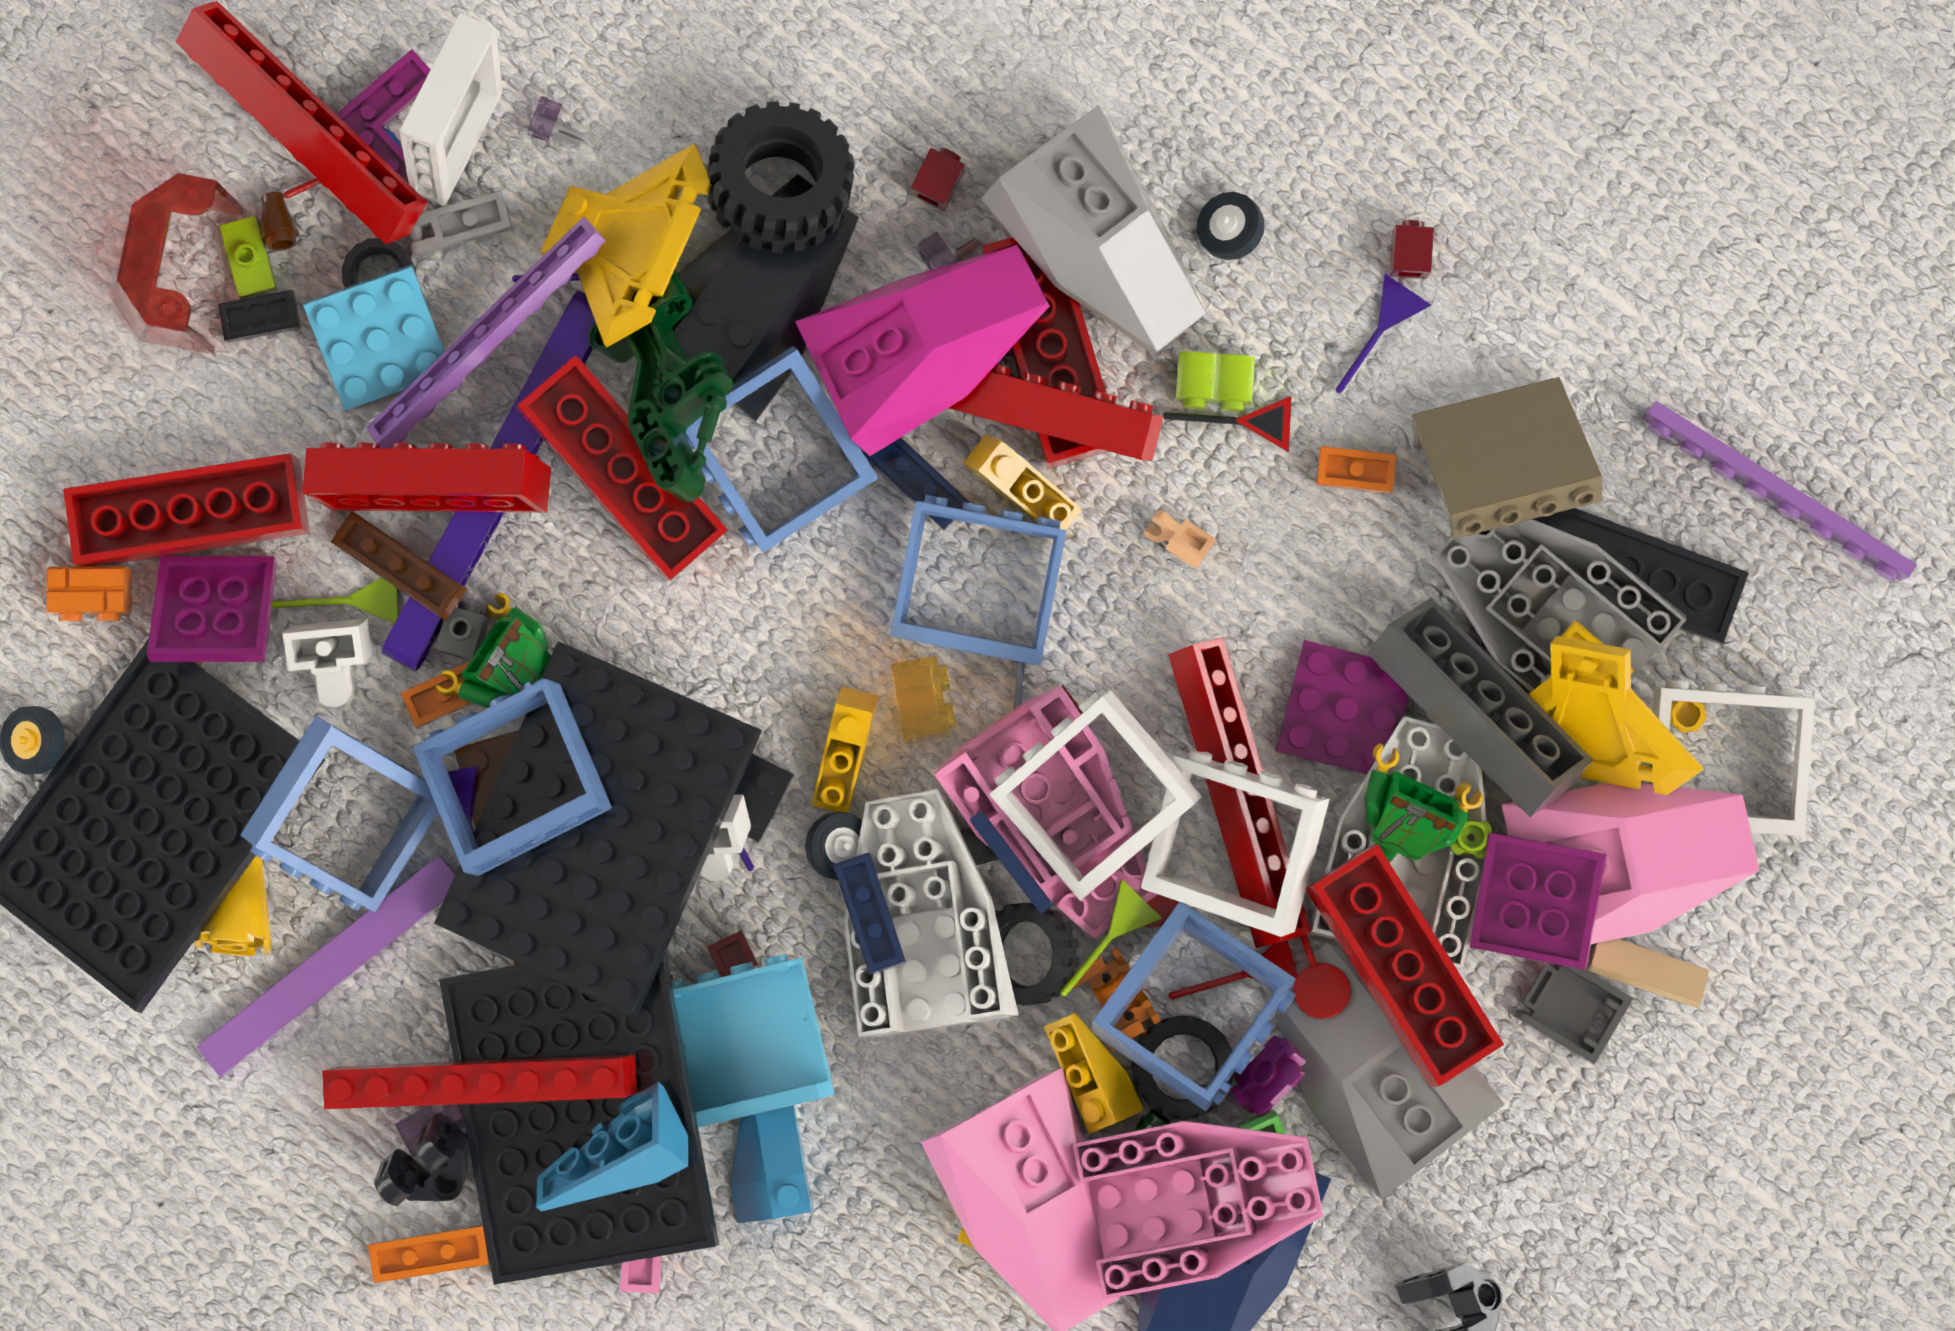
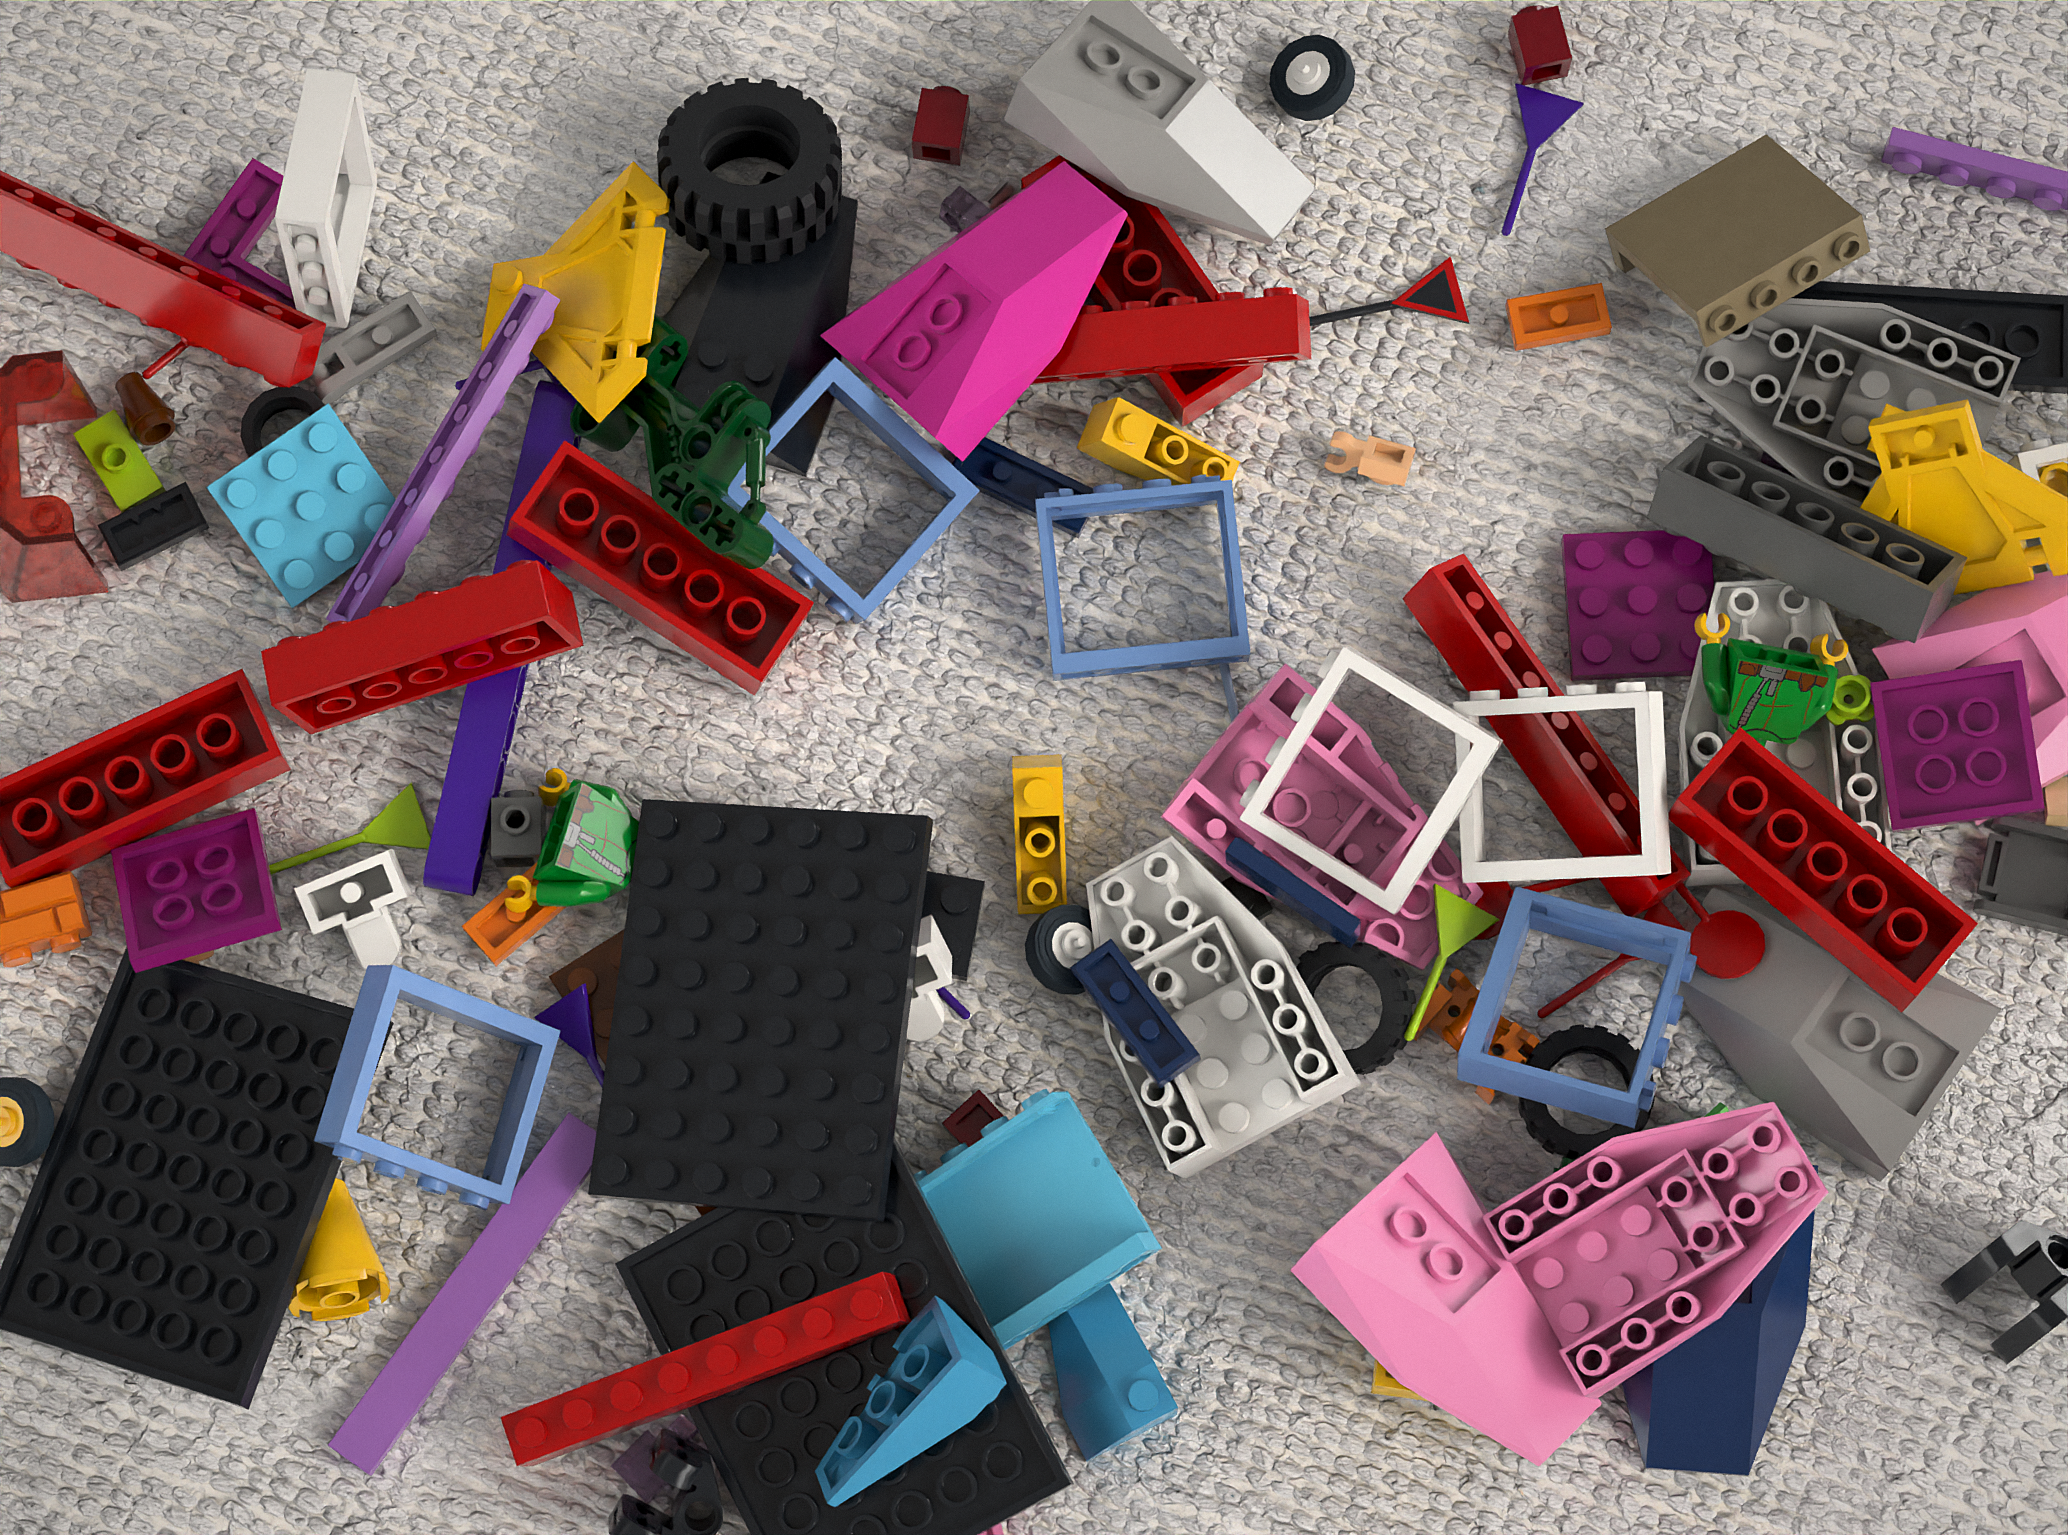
camera: 15 degrees left, 10 degrees down
reddish brown tile [331,511,467,621] -> none
medium blue window [412,678,612,876] -> none
clear purple piece [527,96,584,147] -> none
clear yellow brick [891,656,956,744] -> none
yellow slope [1043,1013,1143,1134] -> none
lime brick [1175,351,1255,412] -> none
magenta piece [1231,1035,1306,1117] -> none

